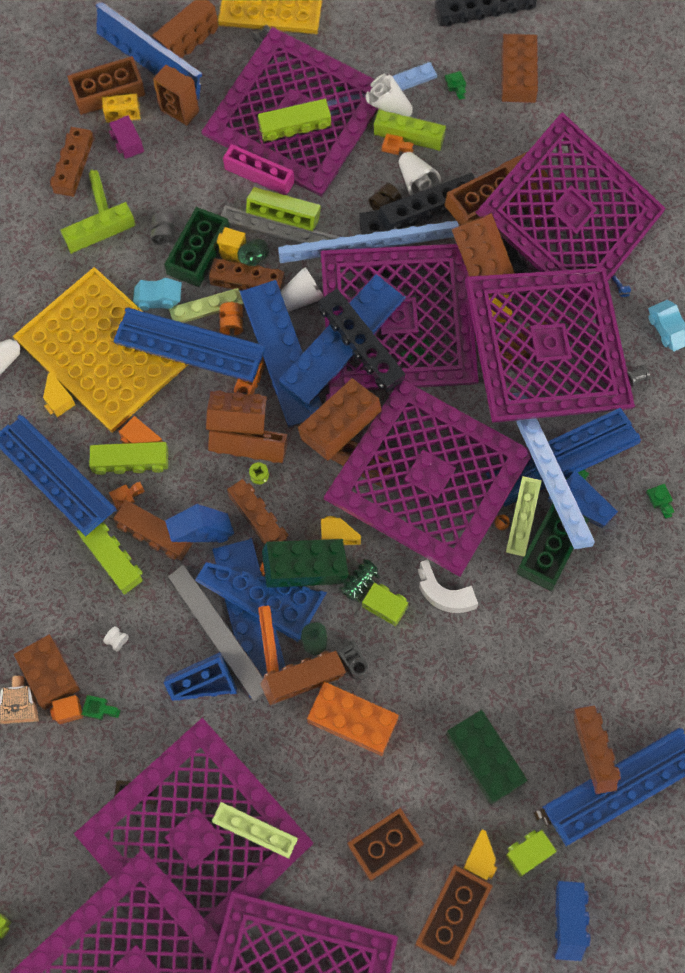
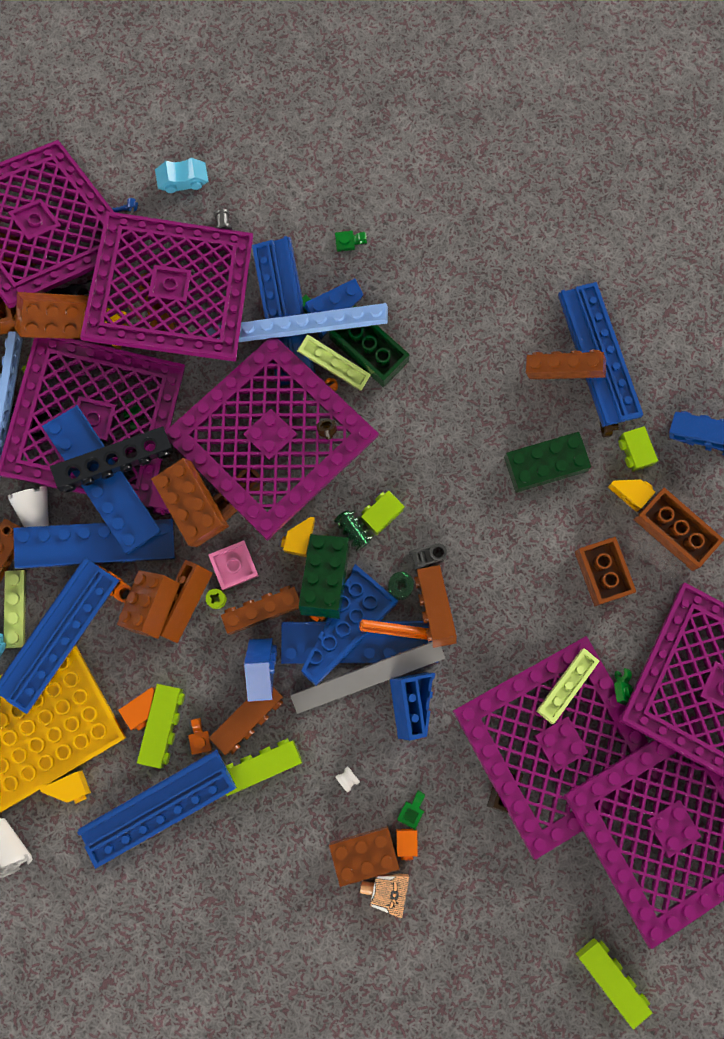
camera: 75 degrees left, 10 degrees up
orange wheel [219,302,243,335] -> none
orange brick [307,682,399,756] -> none
white arch [418,560,478,613] -> none
none -> bright pink plate [208,540,259,591]
none -> dark brown tile [317,419,337,440]
none -> green plate [614,668,633,705]

